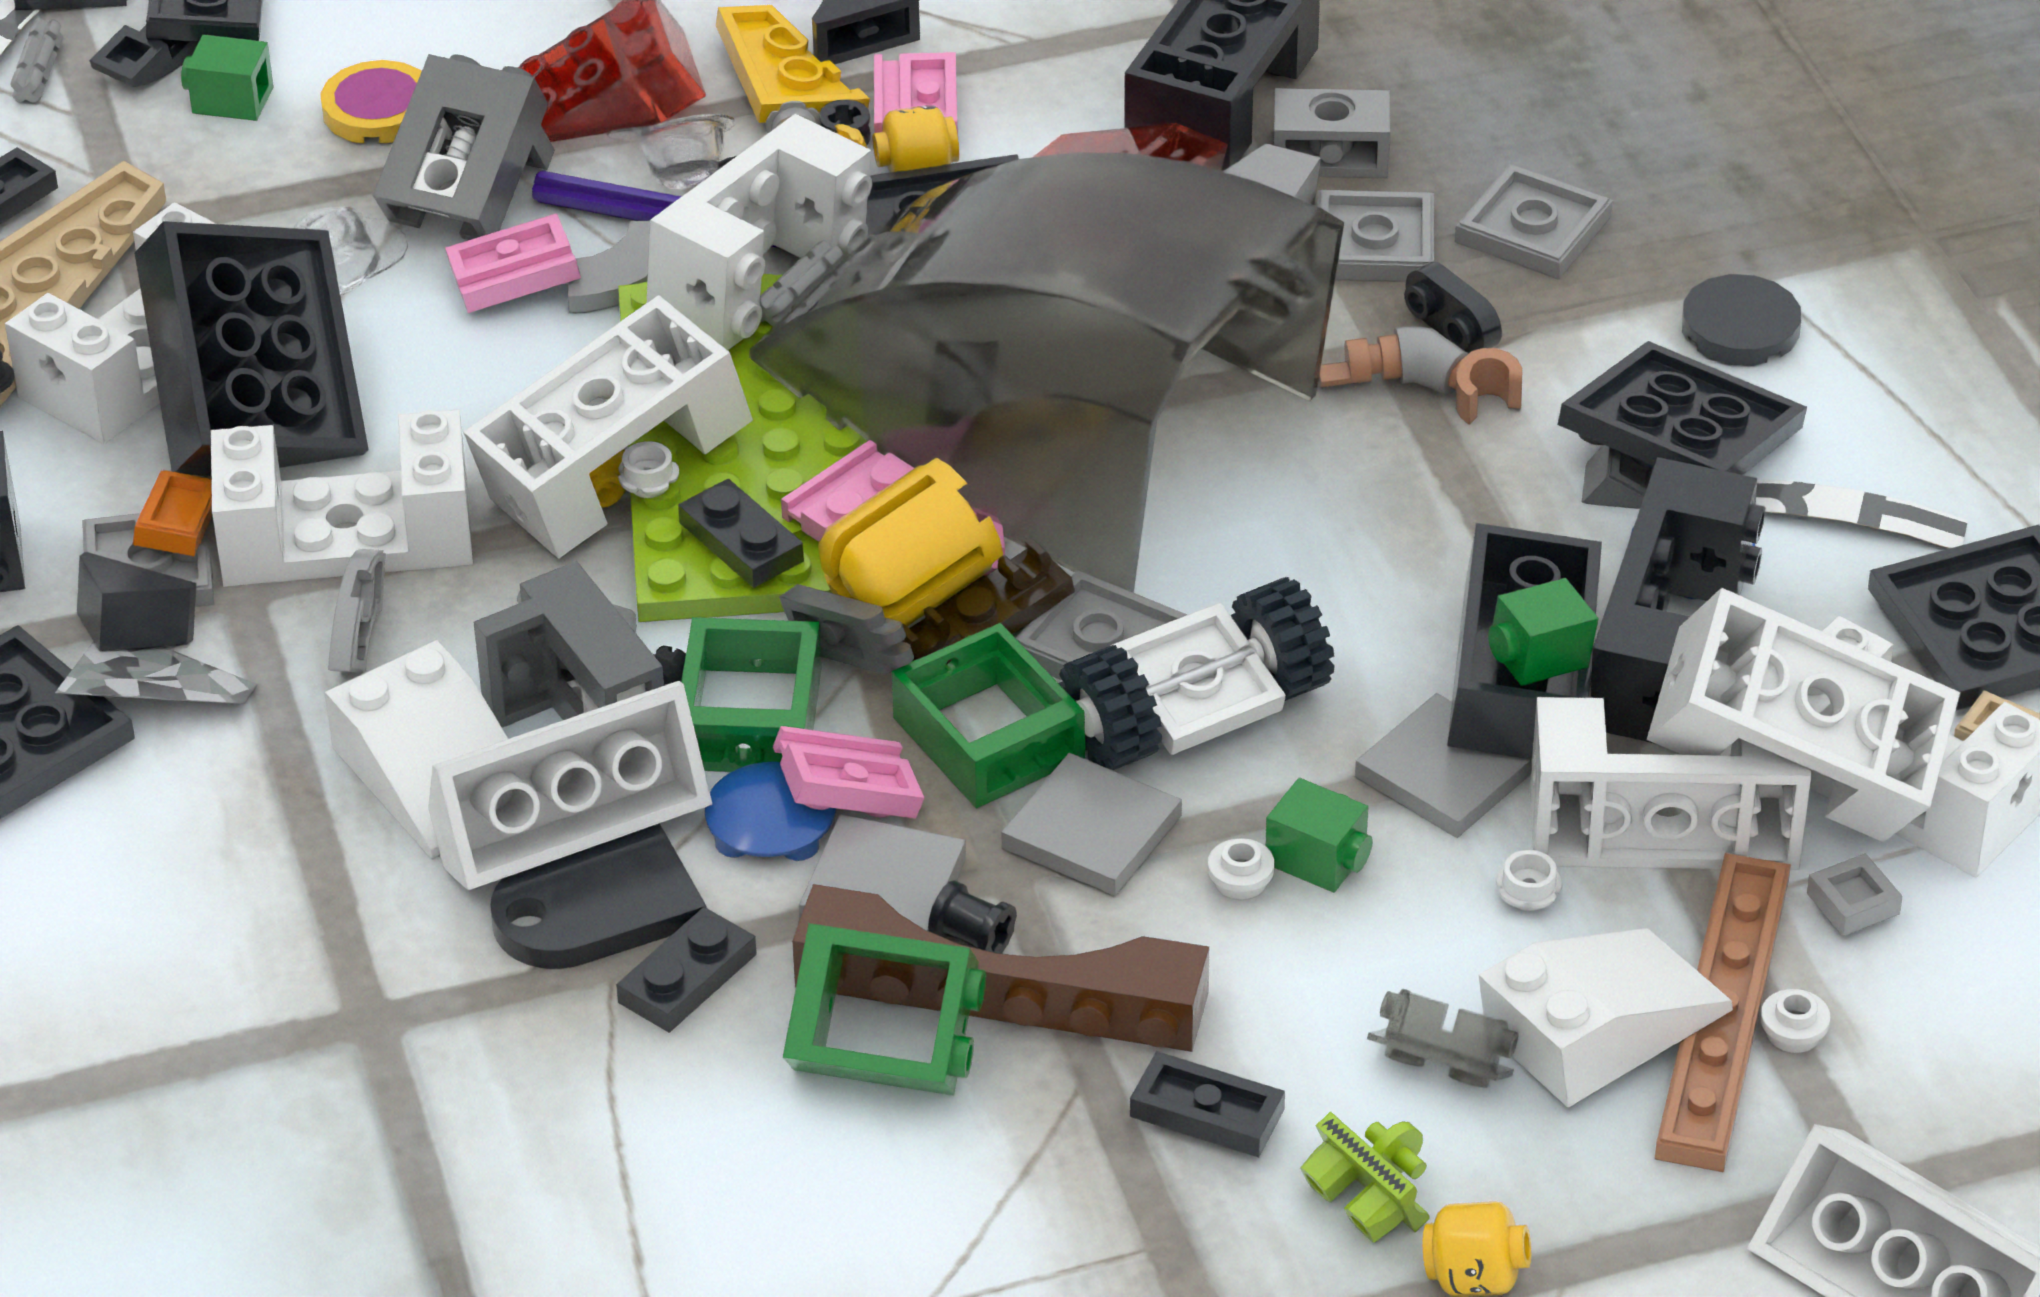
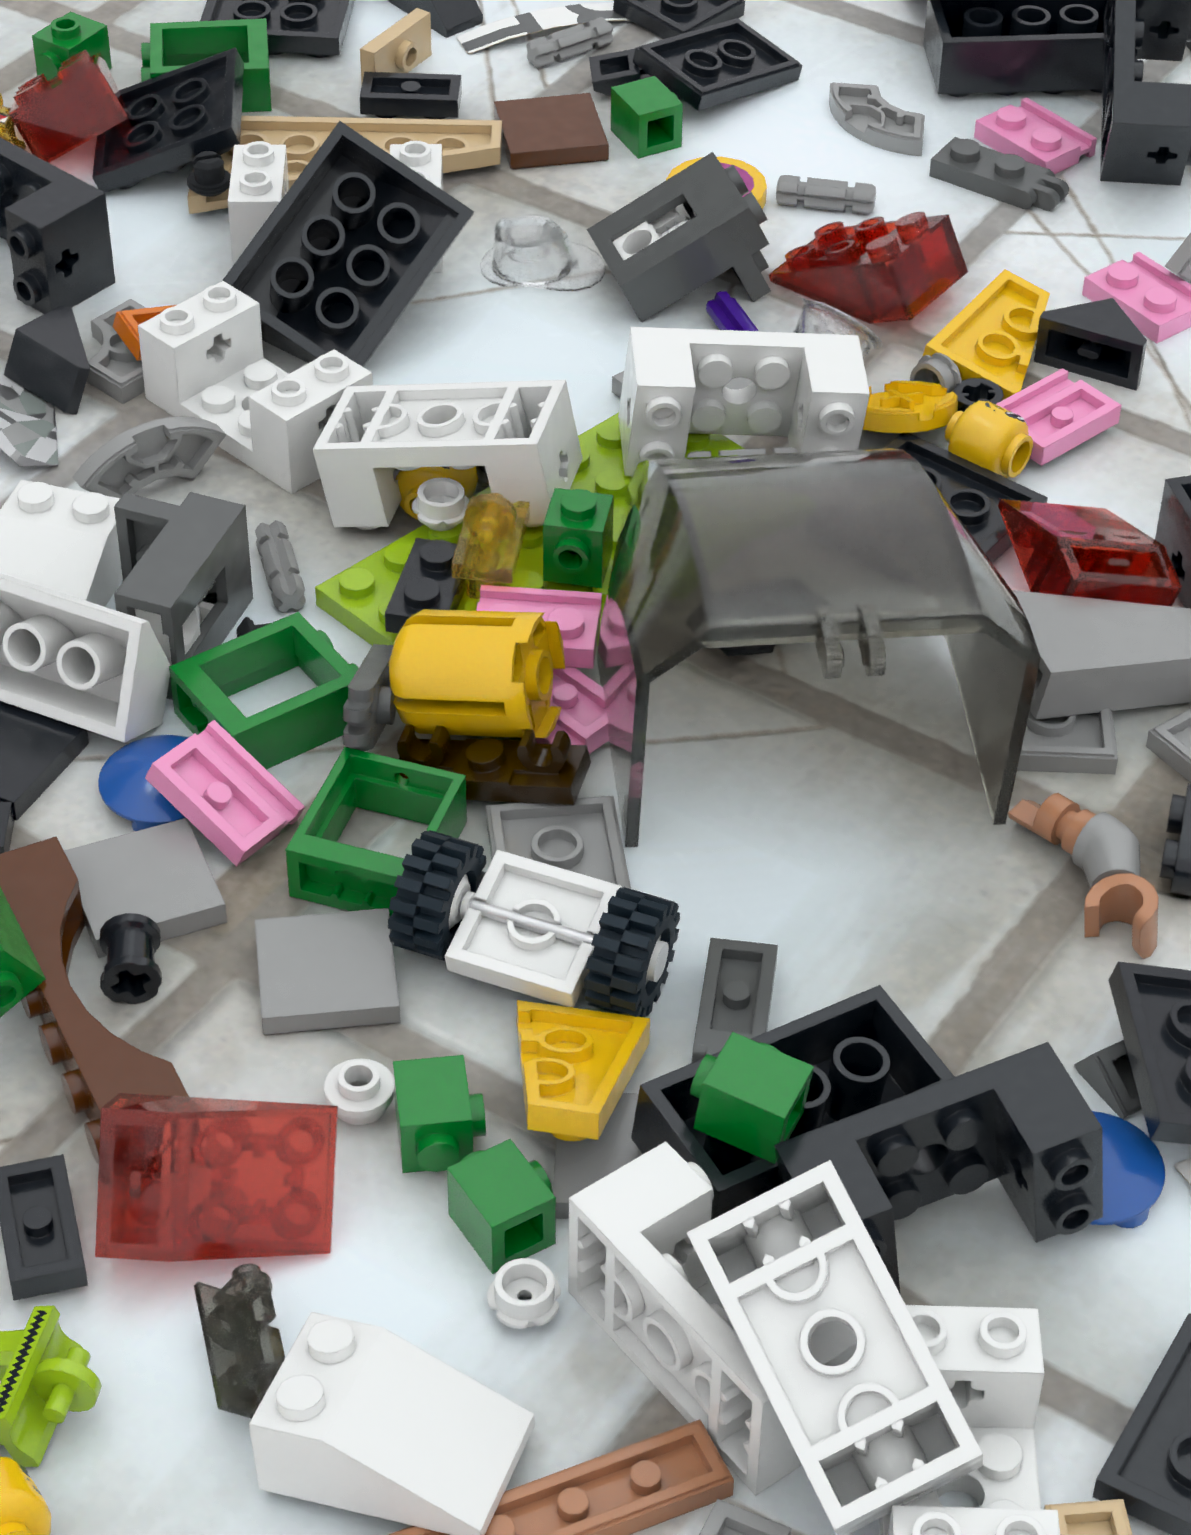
camera: 50 degrees right, 0 degrees up
bright pink plate [445,213,581,313] -> none
none -> clear red slope [95,1093,338,1262]
none -> green brick [447,1138,556,1274]
none -> clear yellow hips [451,493,530,599]
none -> reddish brown tile [494,93,609,169]
none -> yellow wing [516,1000,650,1141]
none -> green brick [543,488,614,588]
none -> dark grey hinge [692,938,778,1063]
none -> light grey axle [776,175,876,214]

